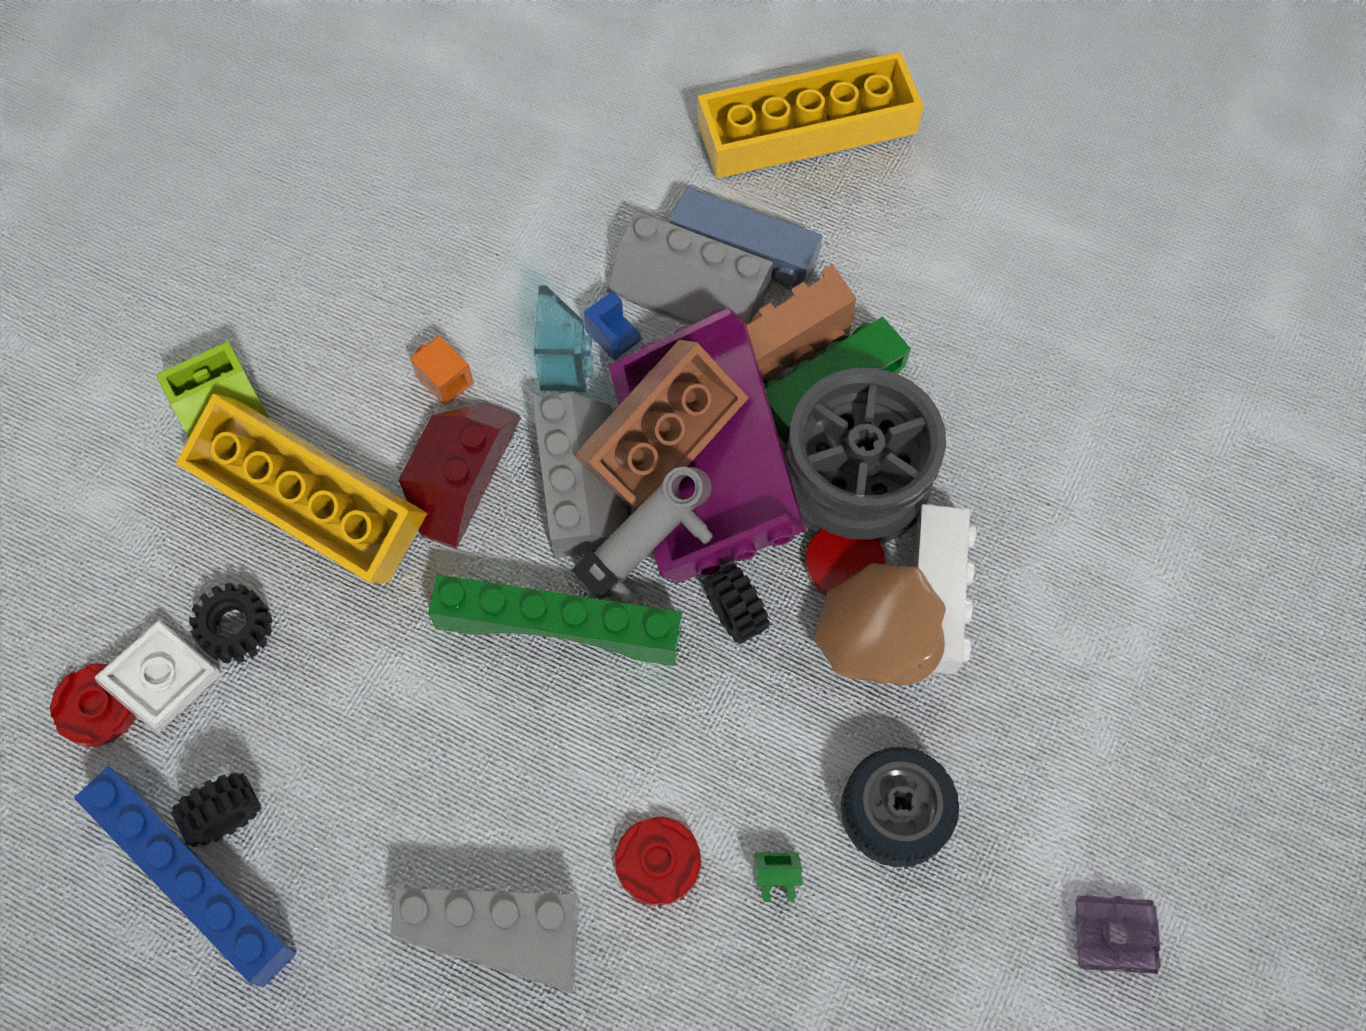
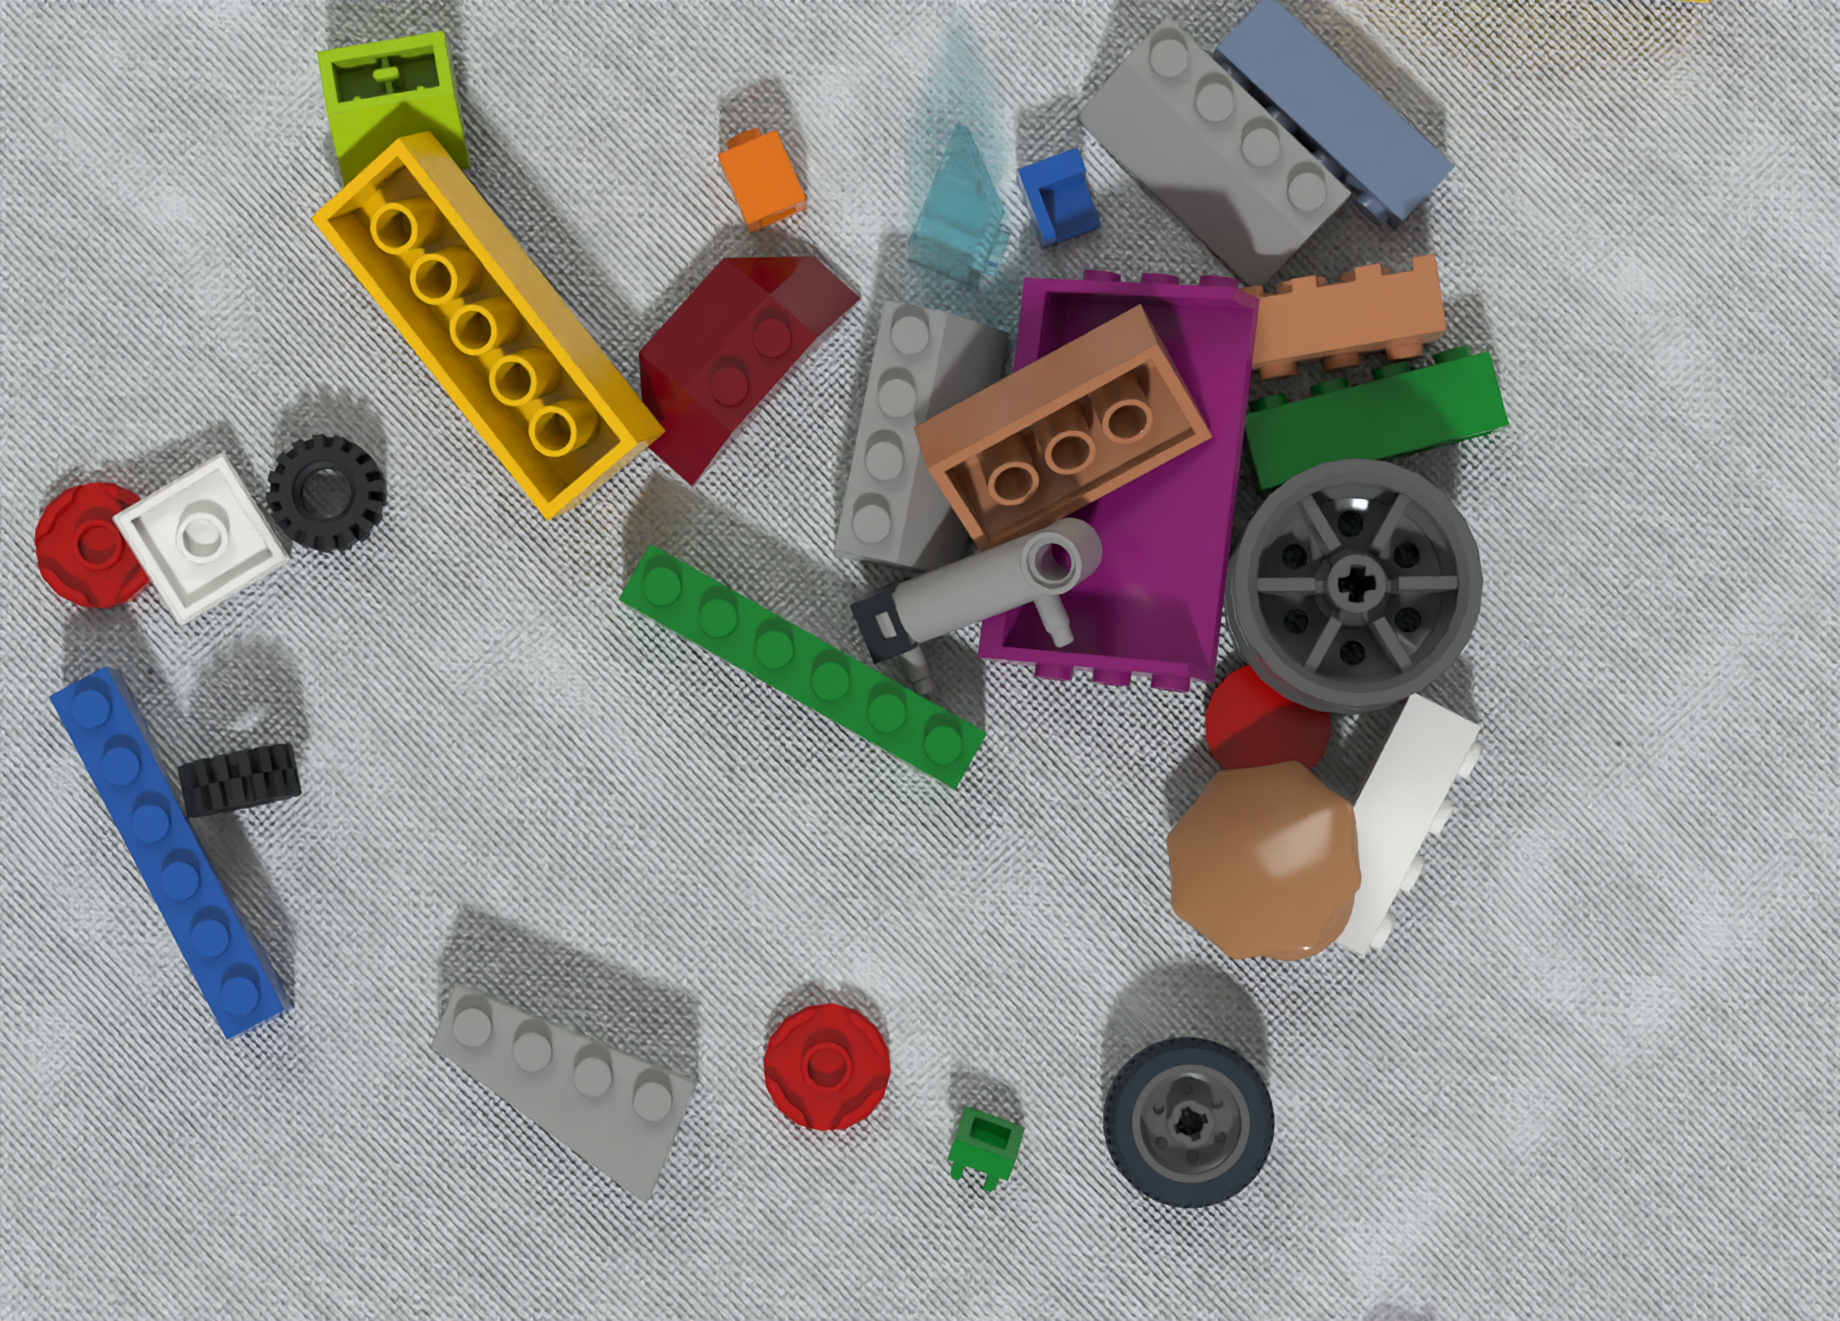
camera: 15 degrees right, 20 degrees up
black tyre [703,564,770,644] -> none

